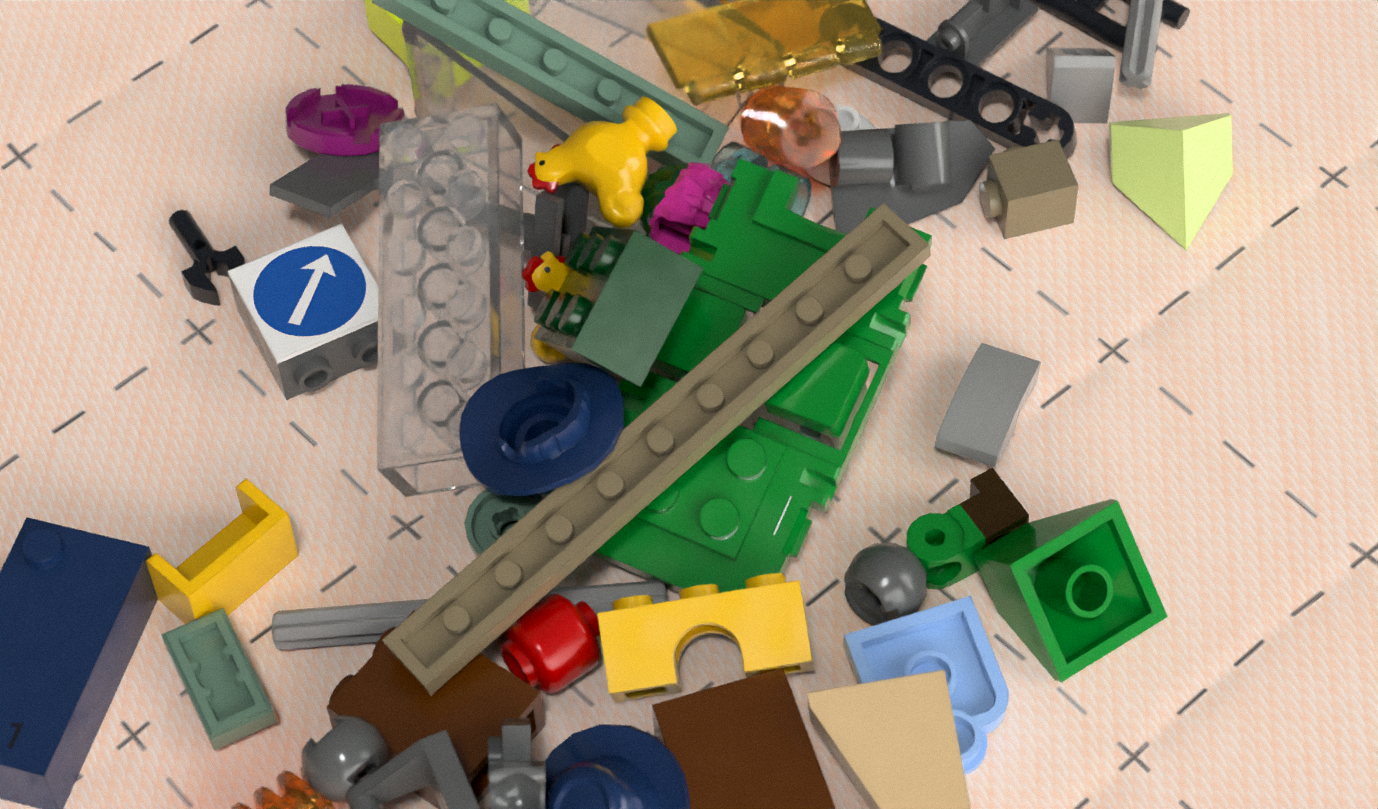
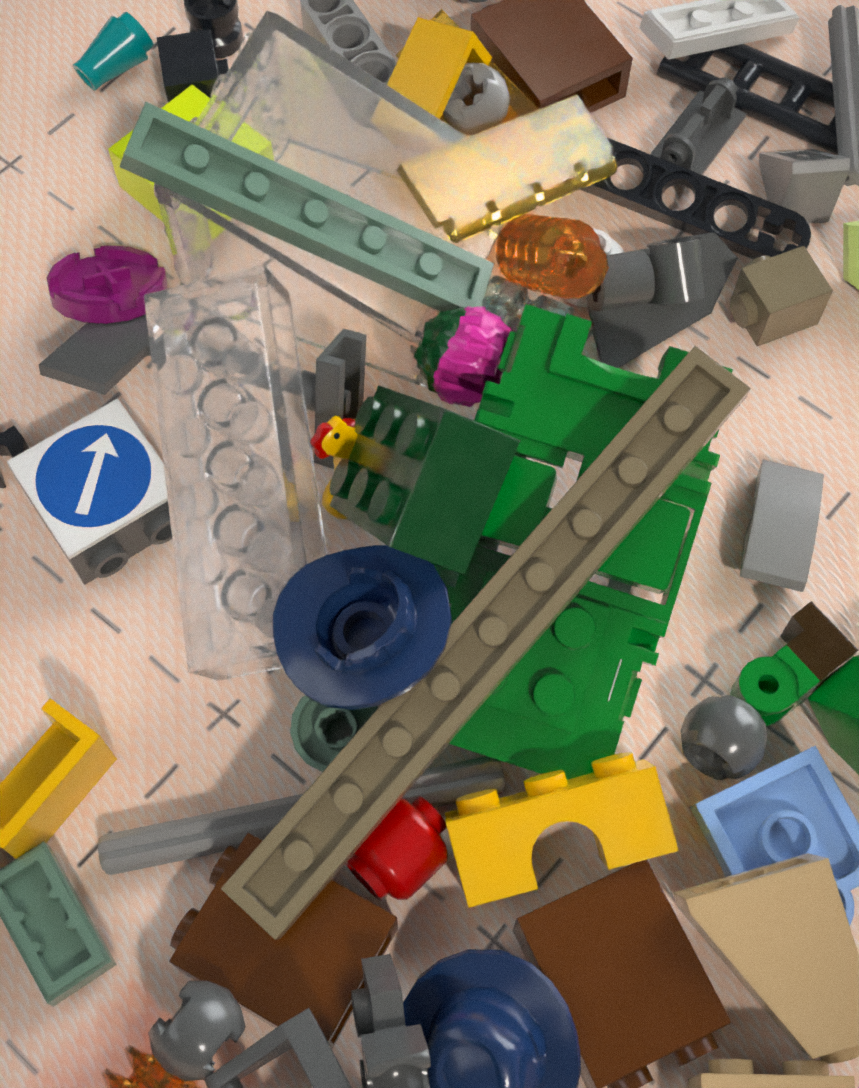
camera: 10 degrees left, 10 degrees up
yellow animal [527,96,677,228] -> none

